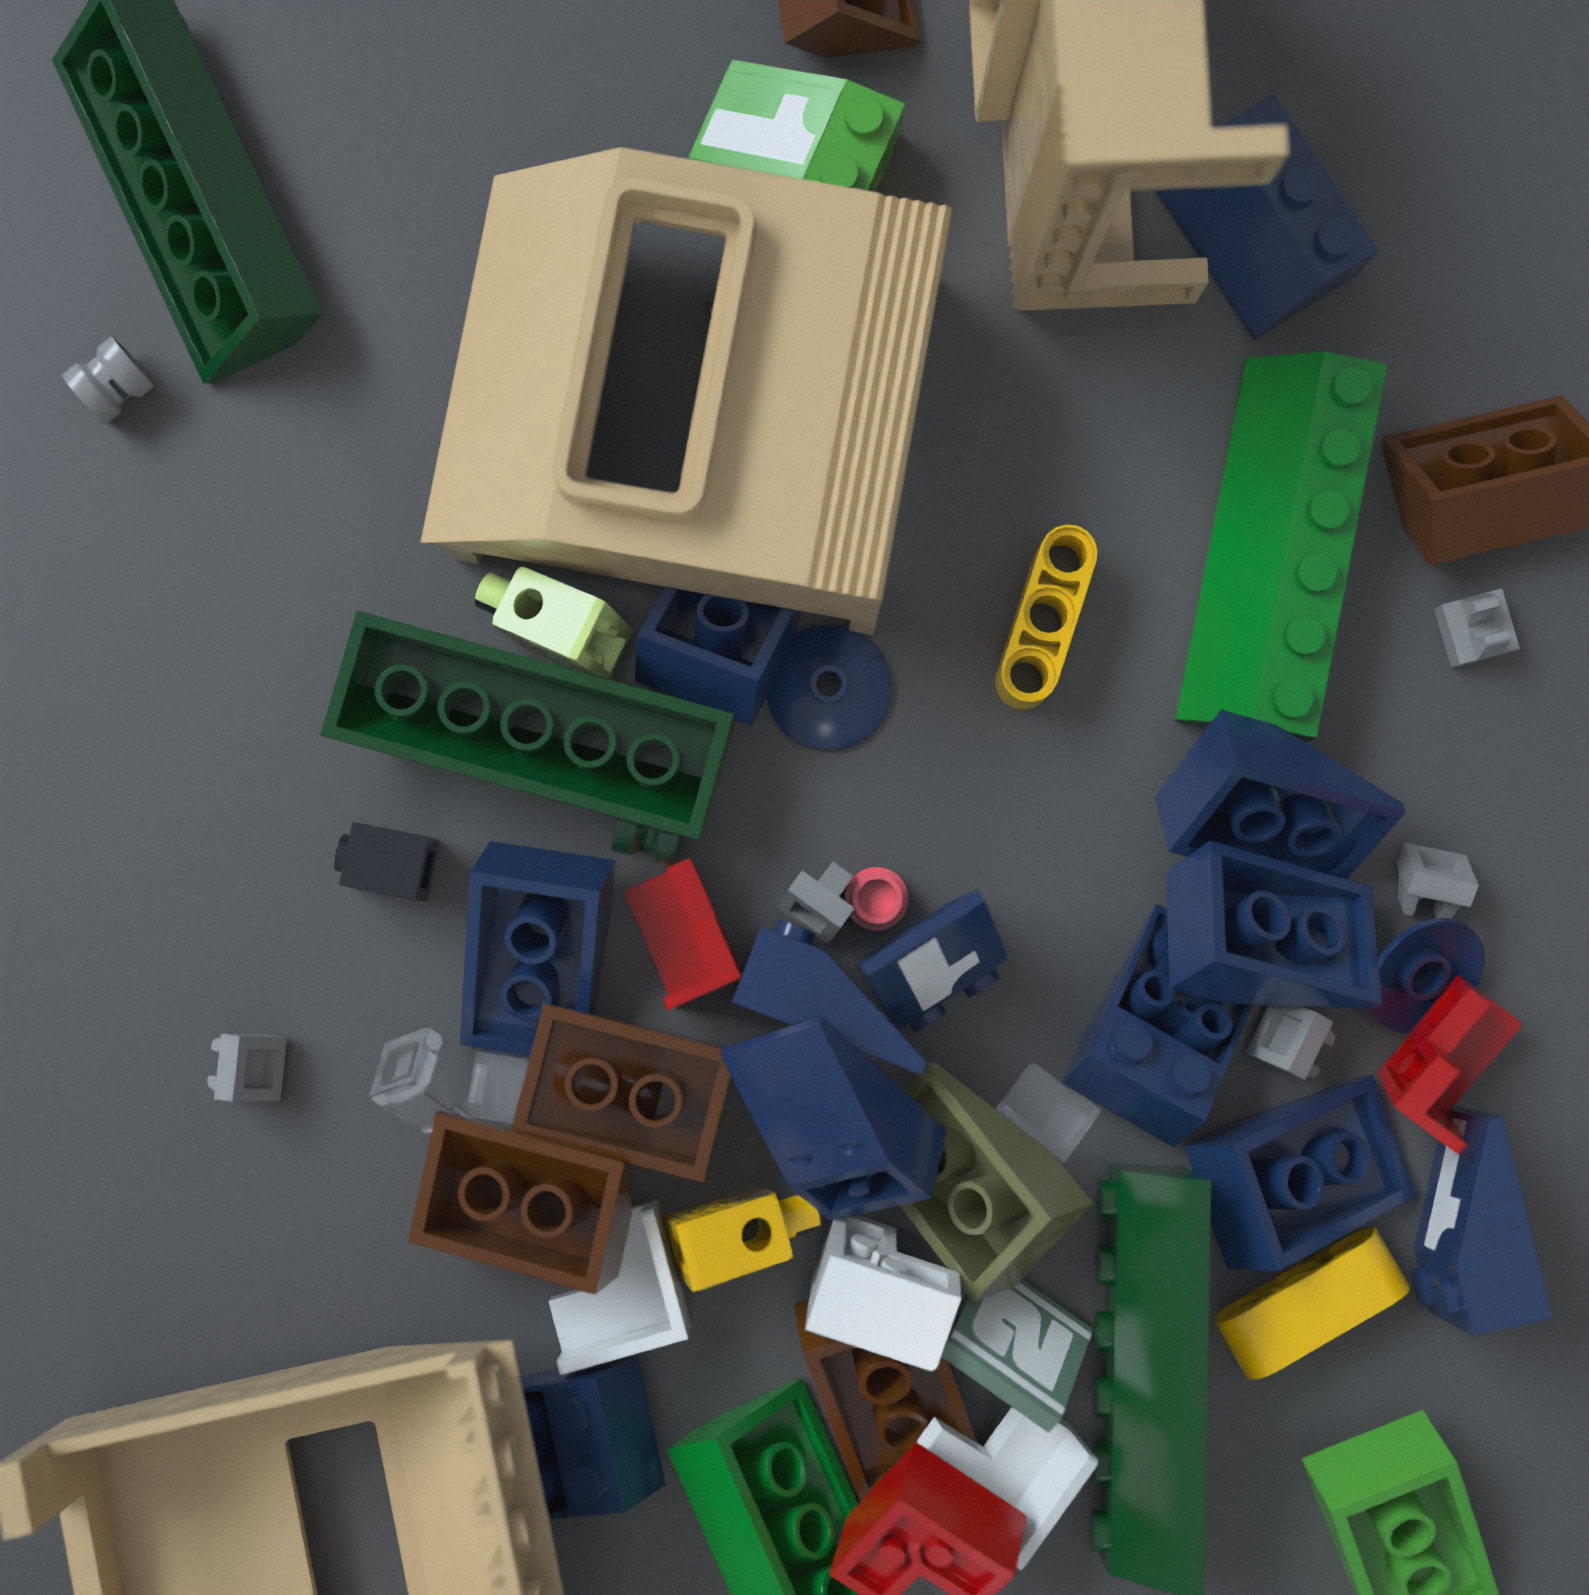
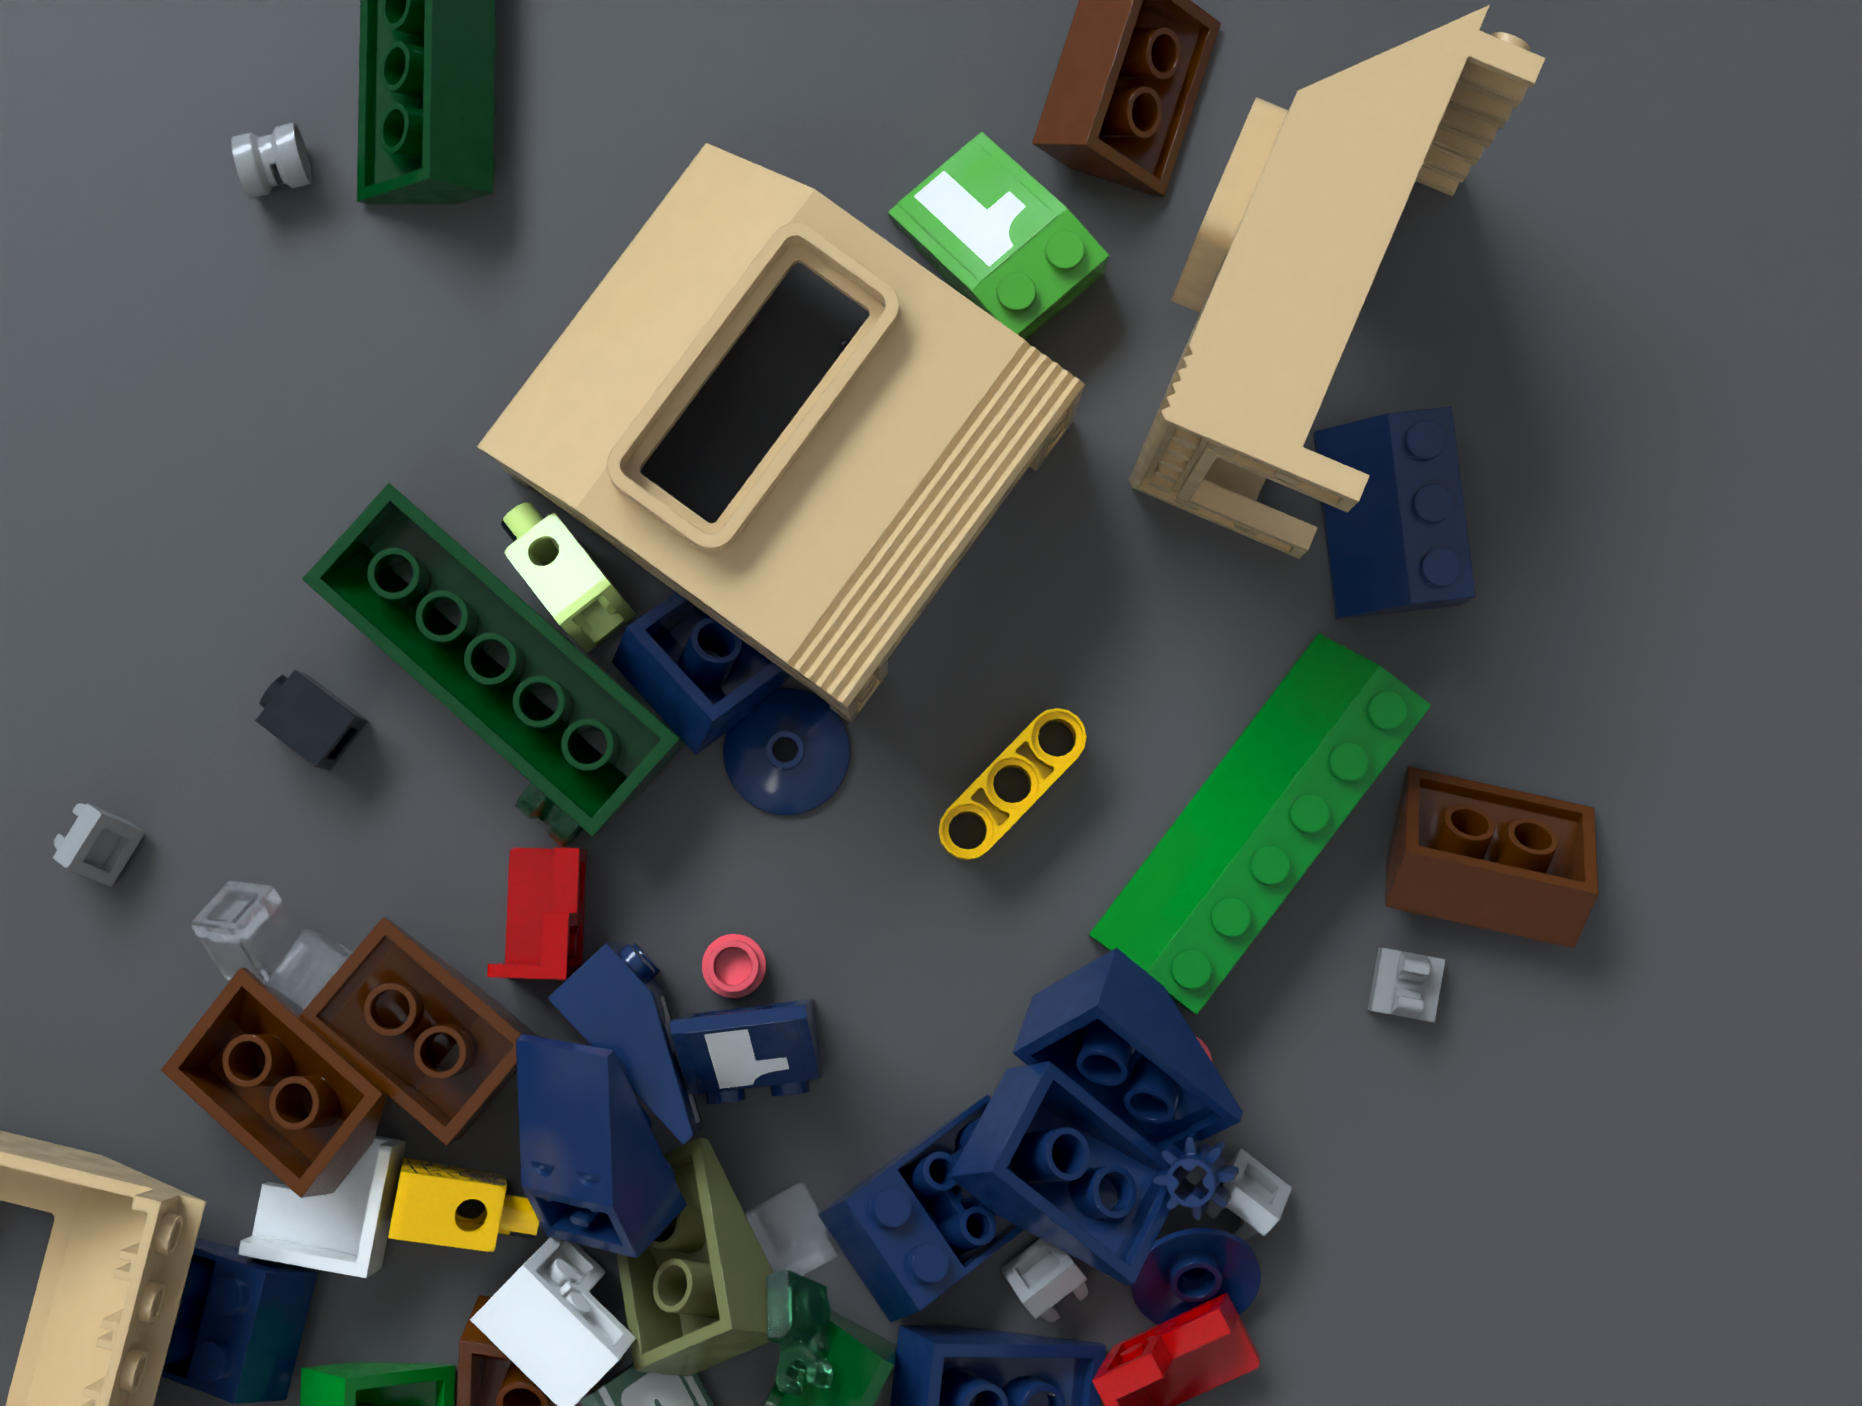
camera: 25 degrees right, 0 degrees up
dark blue slope [460,841,615,1056] -> none
light grey tile [777,861,855,945] -> none
none -> clear green plate [766,1269,833,1397]
none -> dark blue gear [1153,1131,1239,1219]

